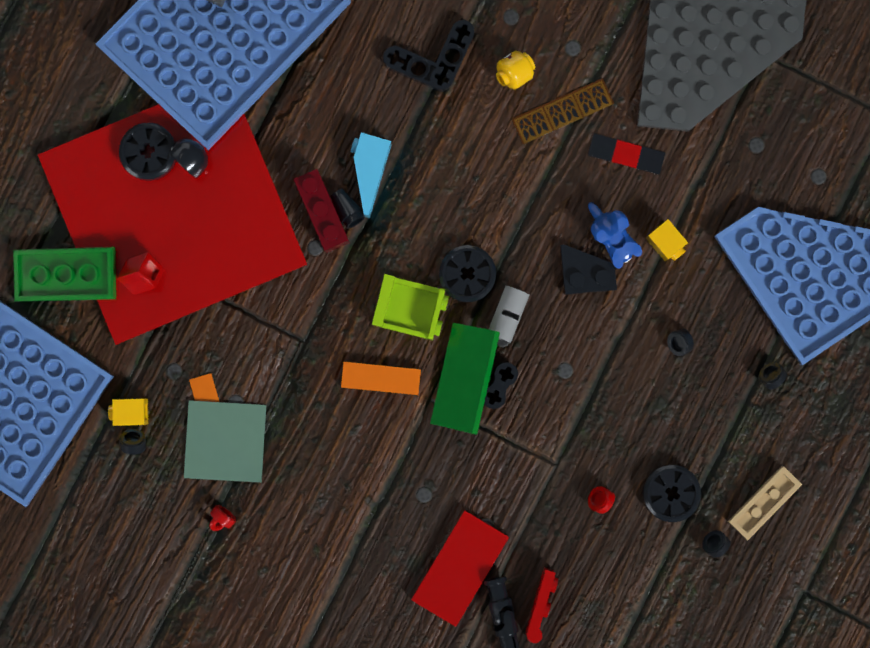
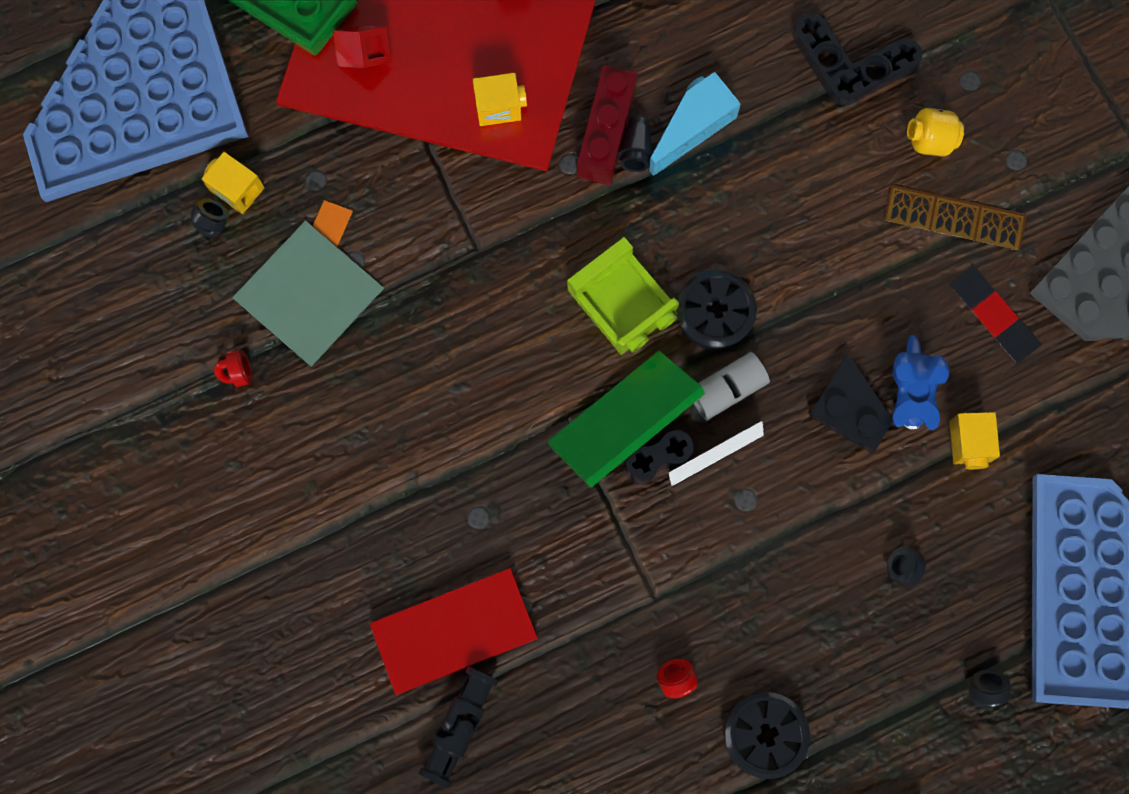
camera: 40 degrees right, 10 degrees down
orange tile [341,362,421,395] -> none
red plate [525,567,559,643] -> none
none -> yellow brick [473,73,527,126]
none -> white sticker [669,421,764,486]

